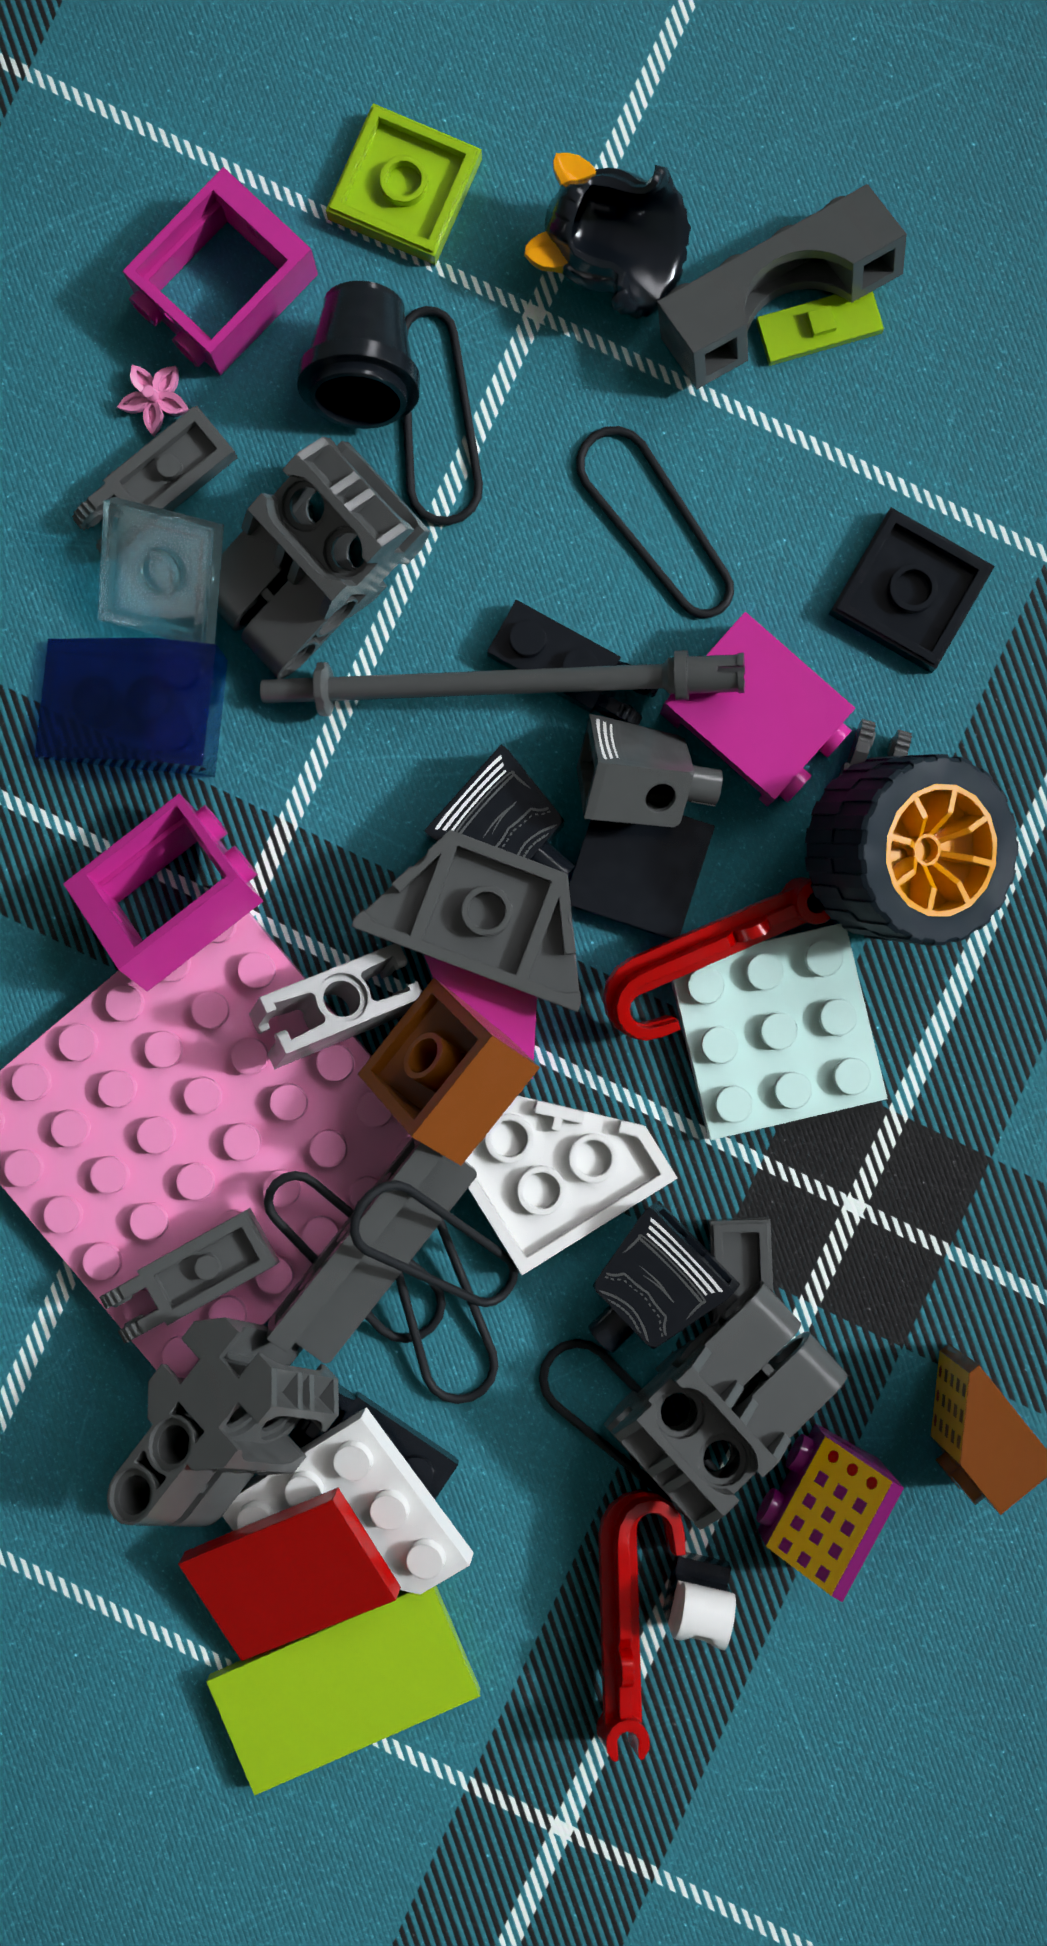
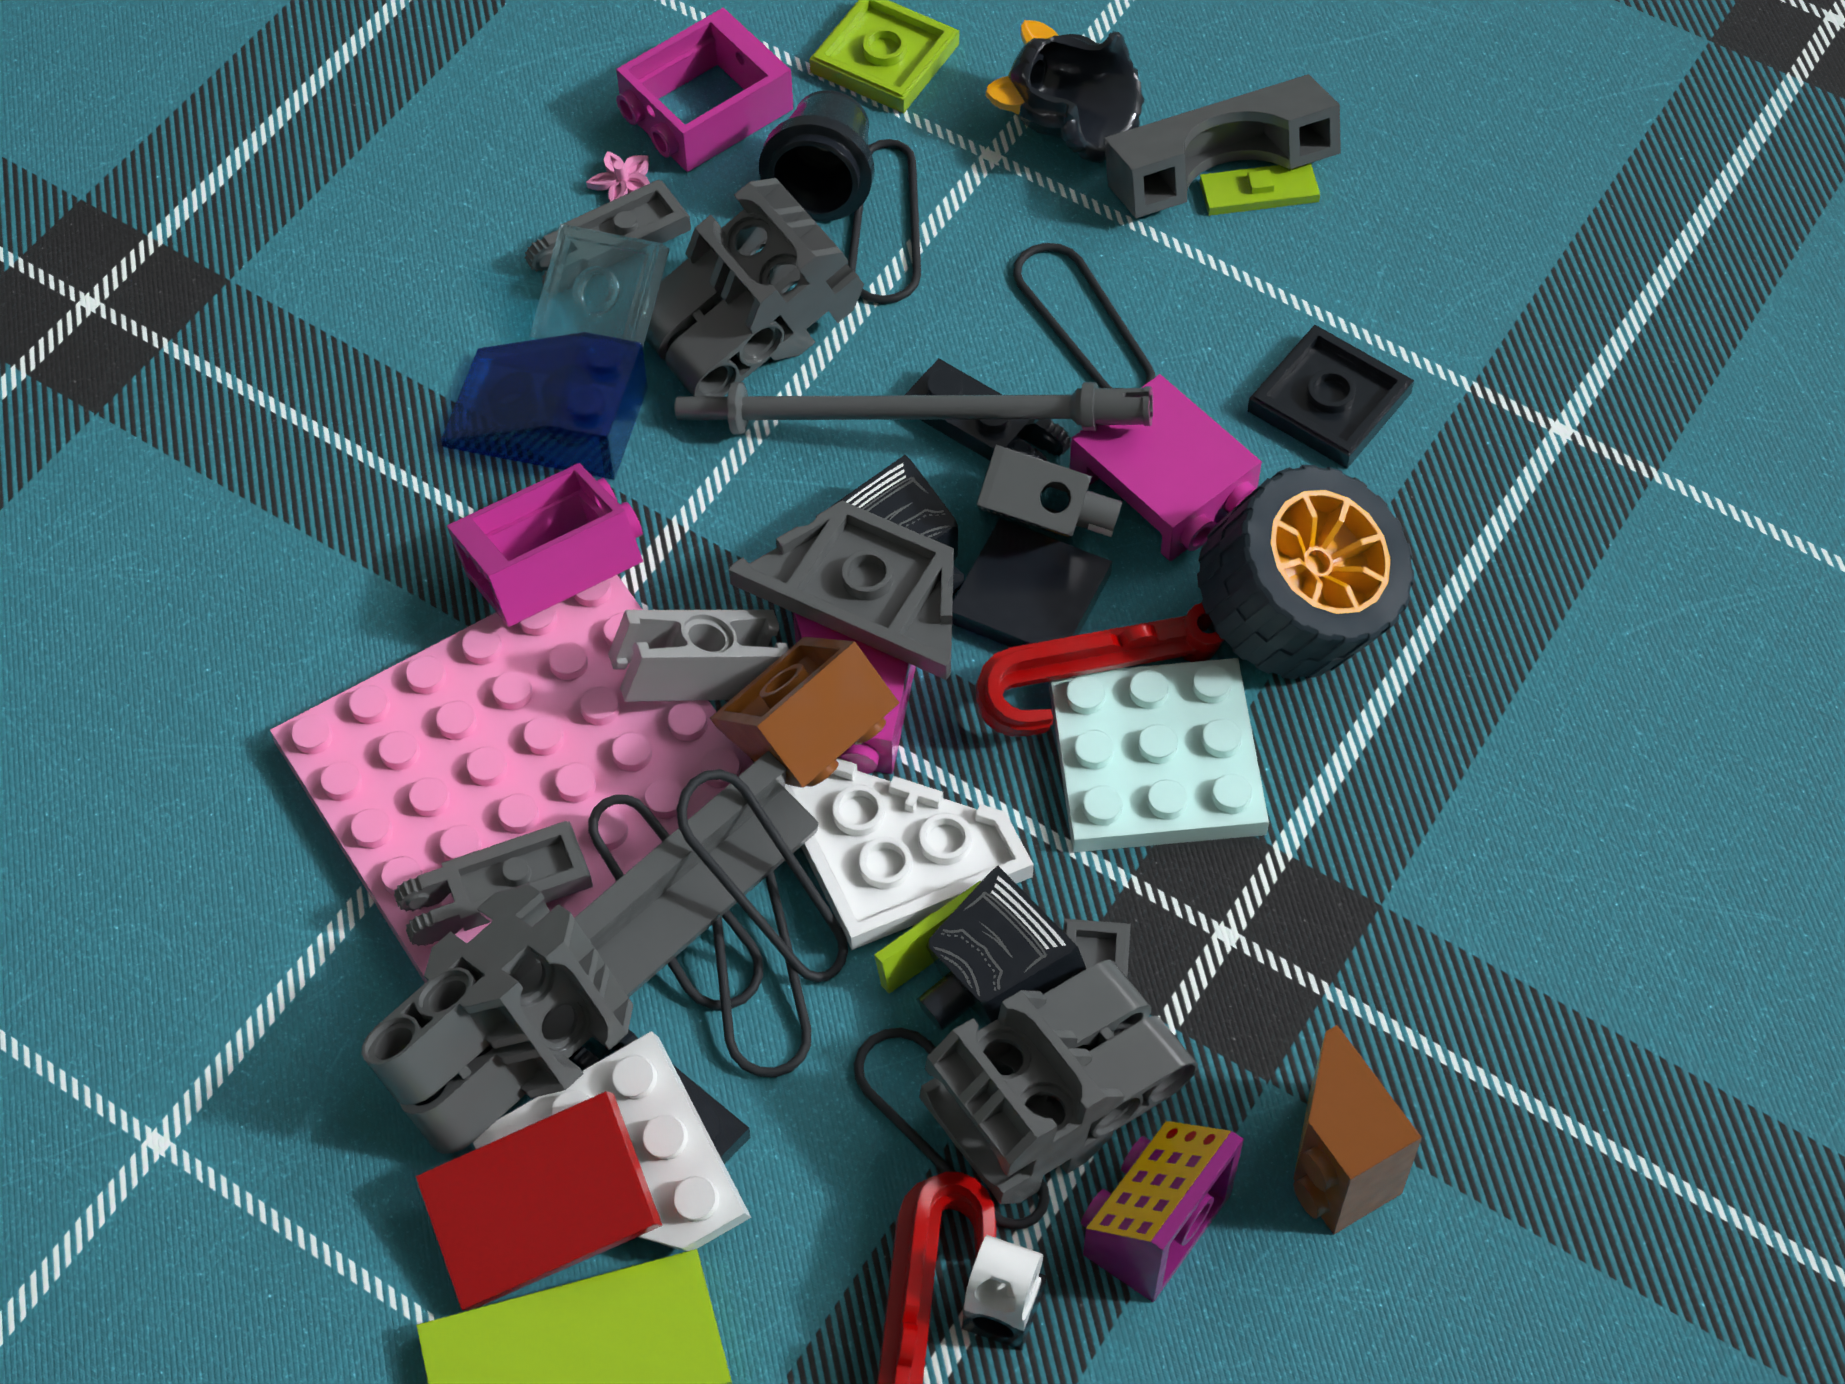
camera: 10 degrees right, 30 degrees down
none -> lime piece [874,881,981,994]

